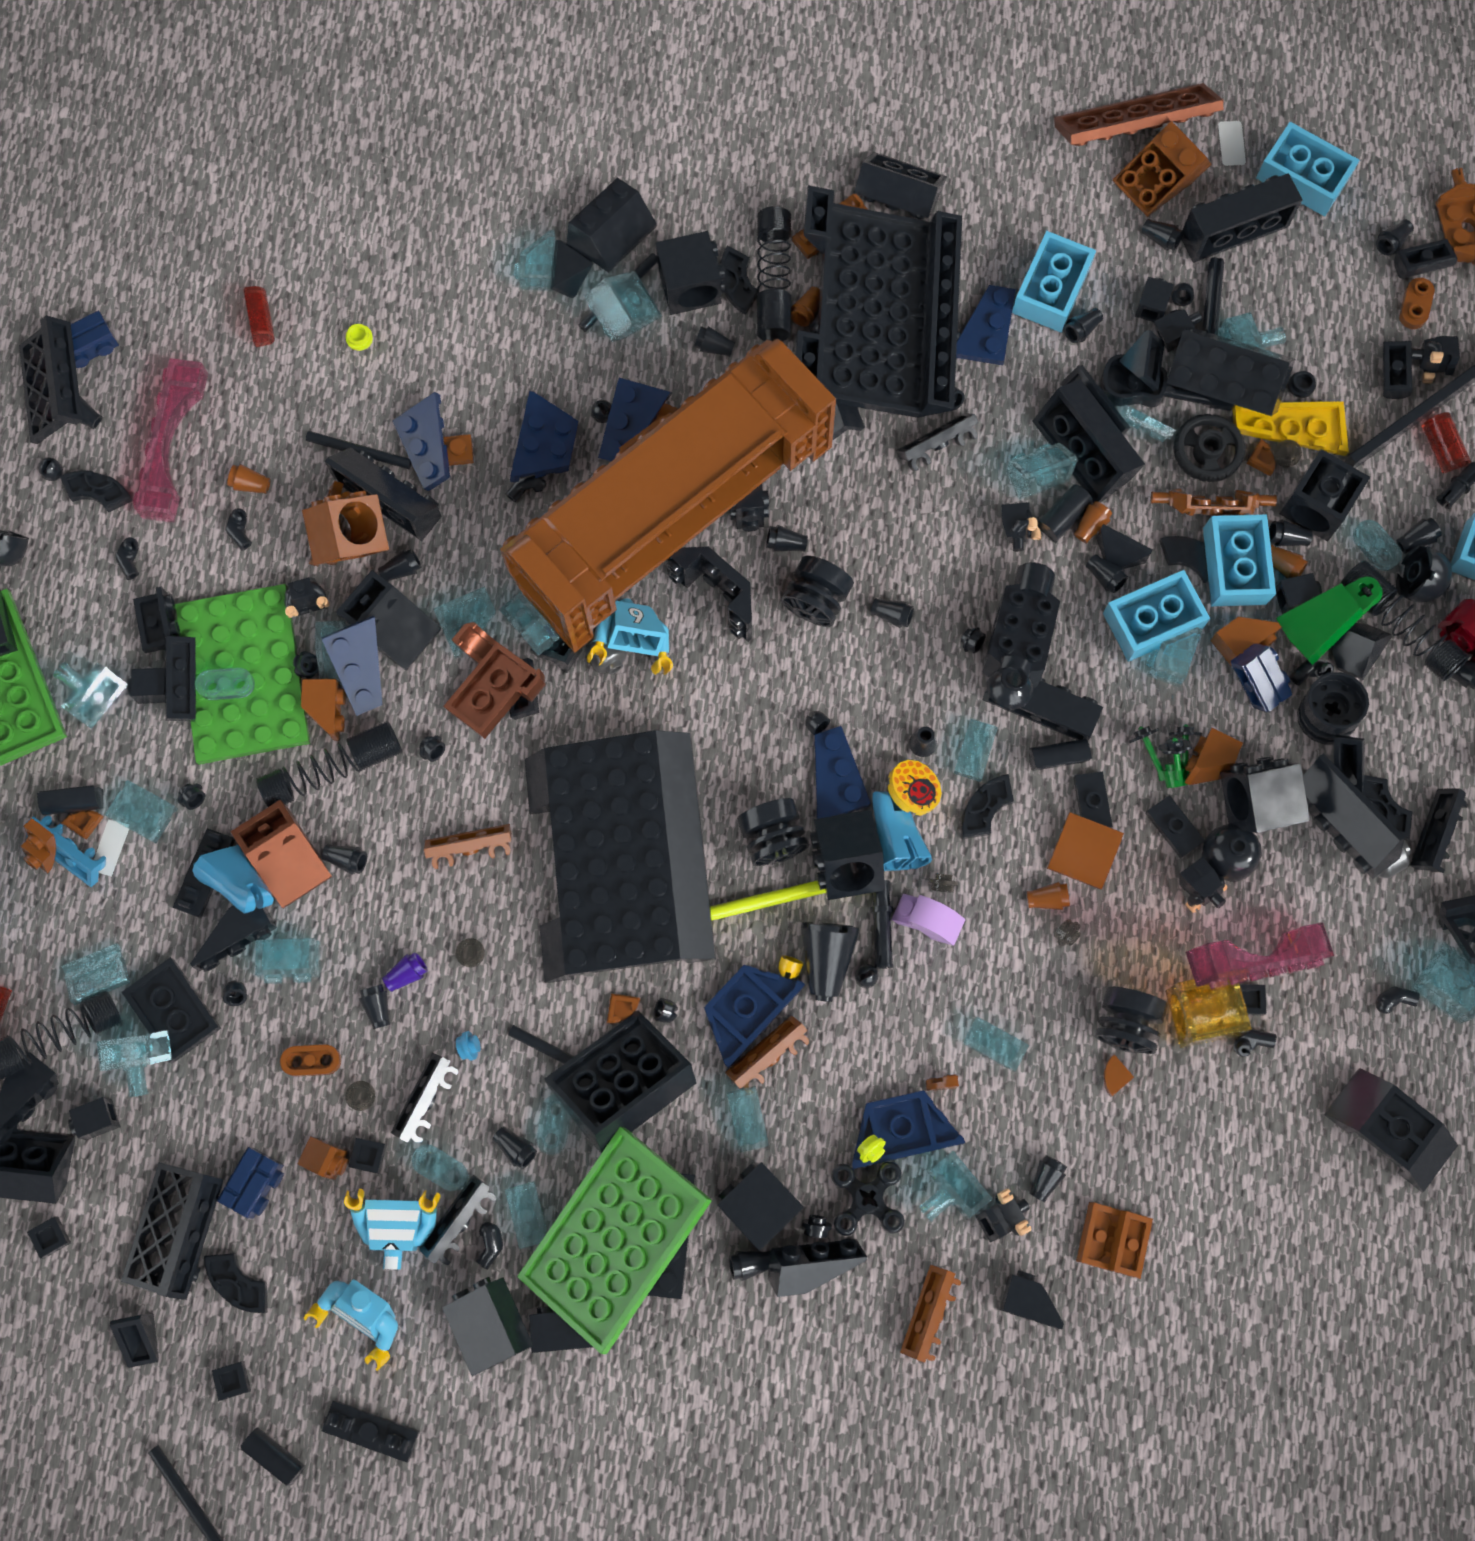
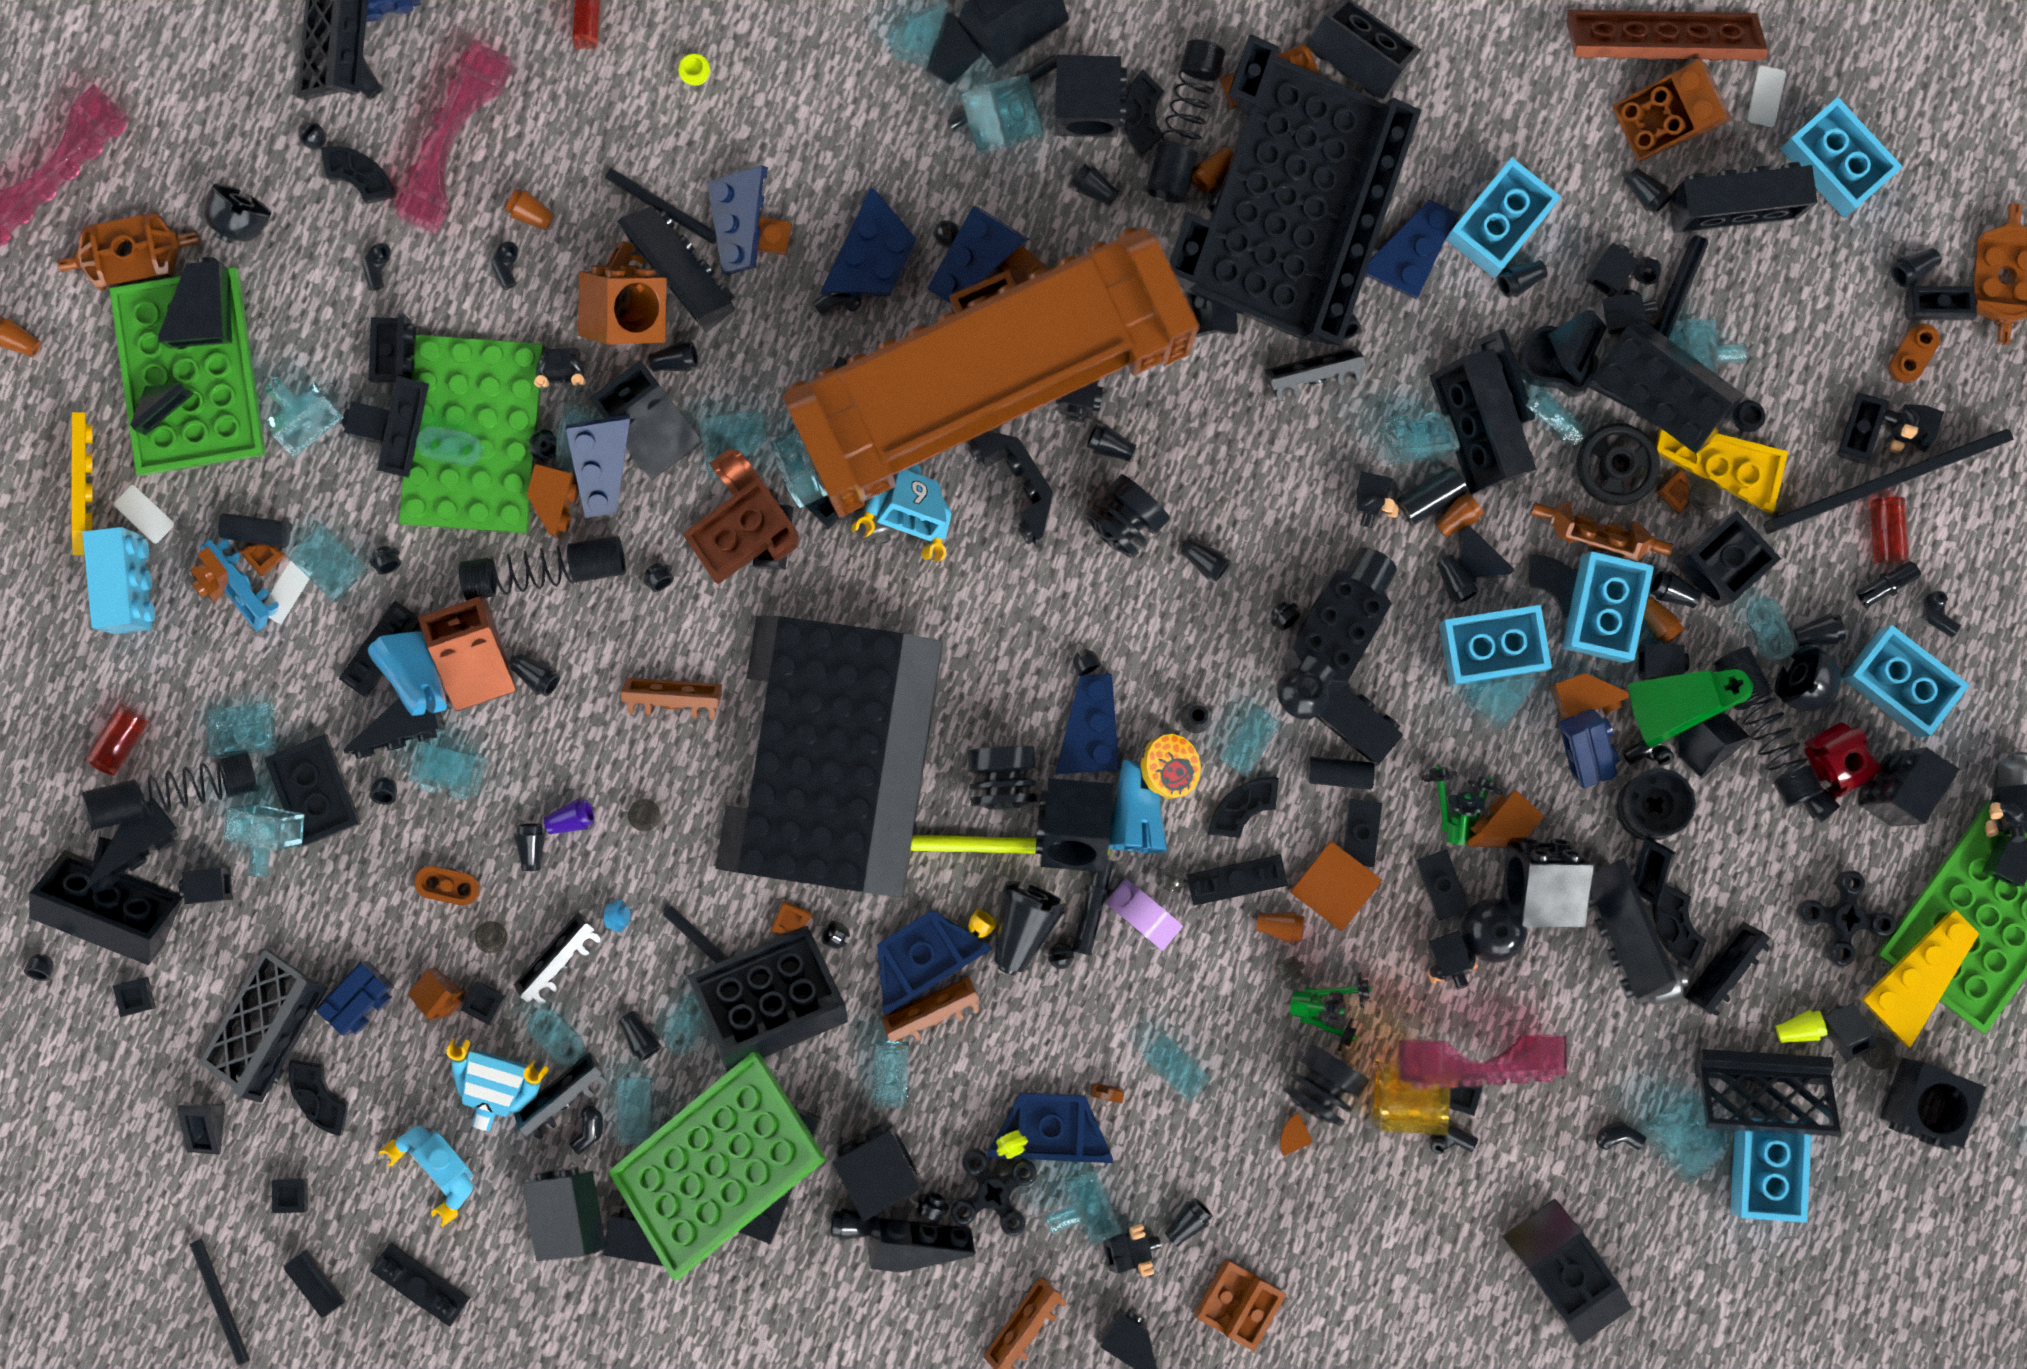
camera: 15 degrees right, 10 degrees up
none -> black plate [1186,854,1288,906]
none -> plant [1290,972,1372,1052]

